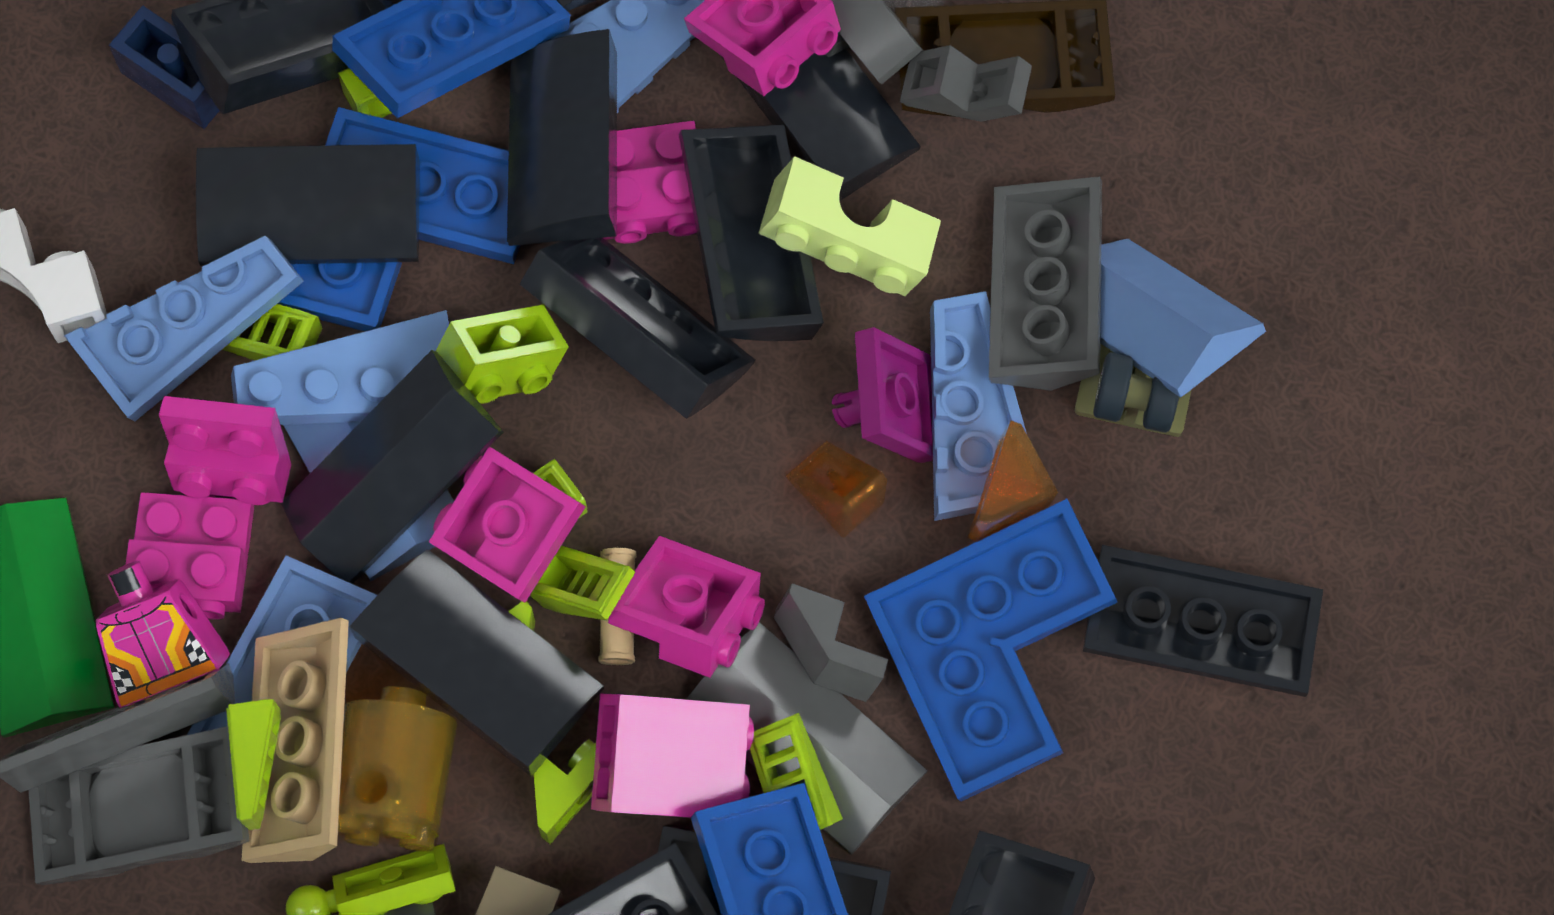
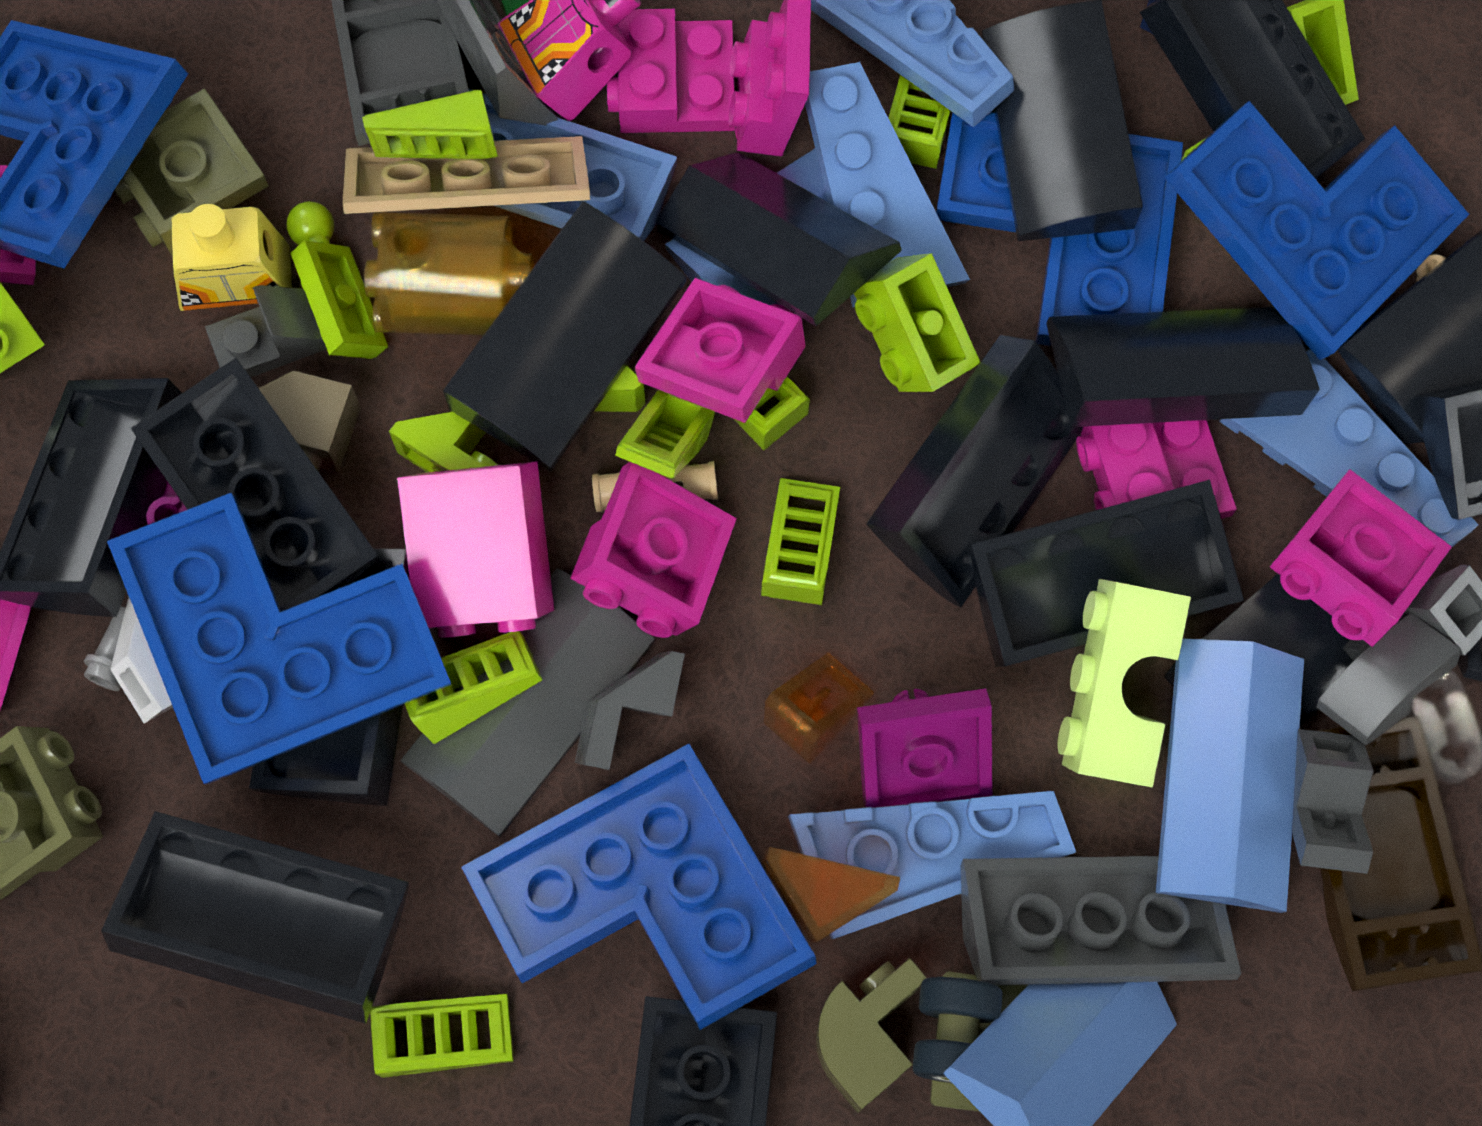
camera: 85 degrees right, 0 degrees up
none -> lime slope [370,994,514,1078]
none -> lime slope [761,478,840,605]
none -> olive brick [816,959,926,1114]
none -> medium blue slope [1156,639,1304,913]

